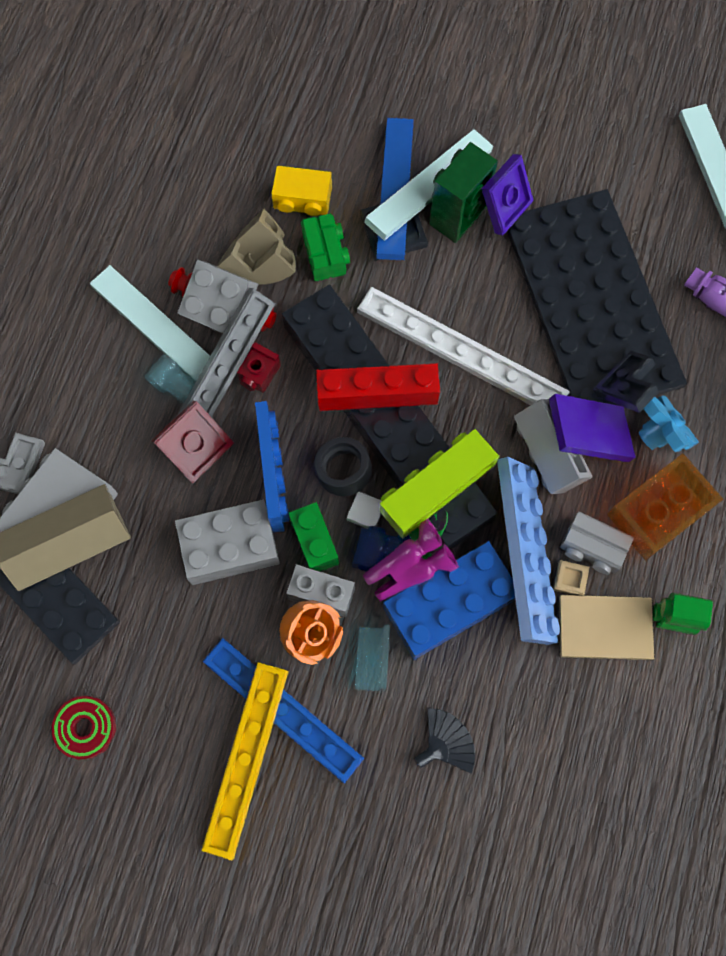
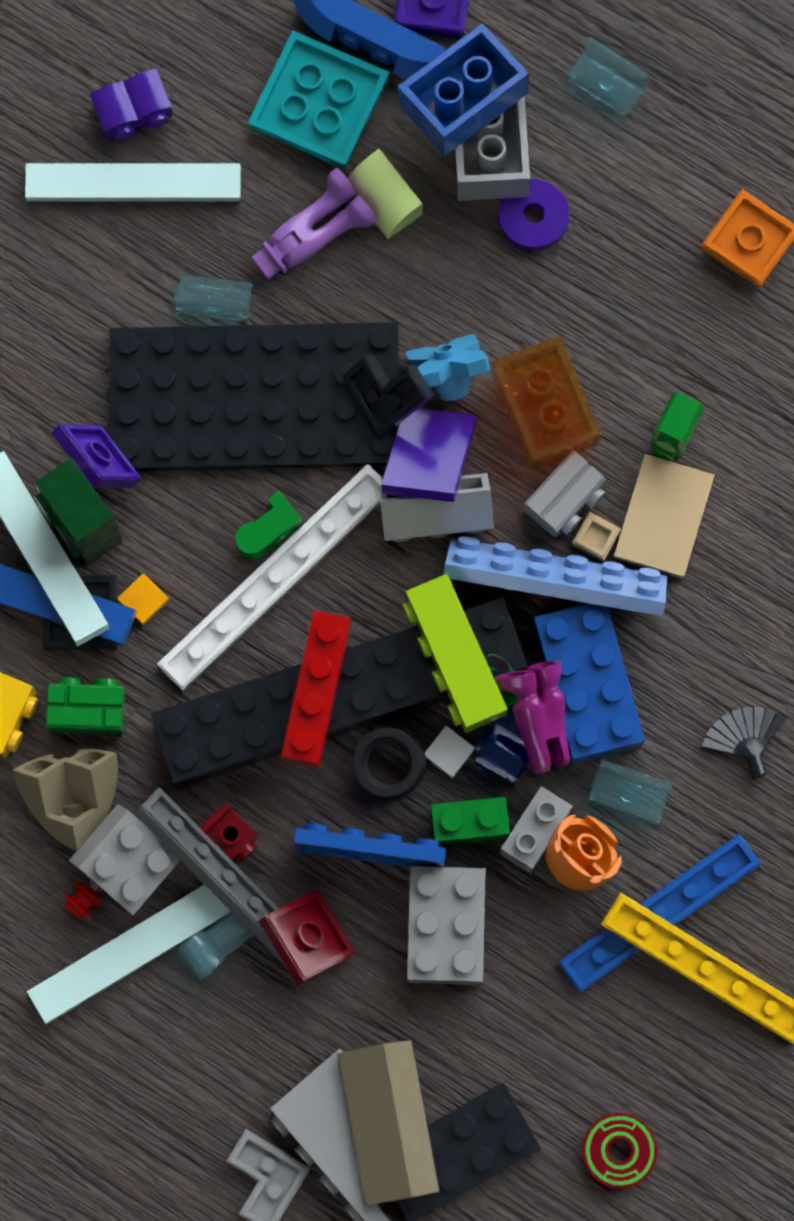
camera: 75 degrees left, 5 degrees up
none -> light orange tile [117,573,170,626]
none -> clear light blue panel [174,275,253,321]
none -> green leg [235,491,302,560]

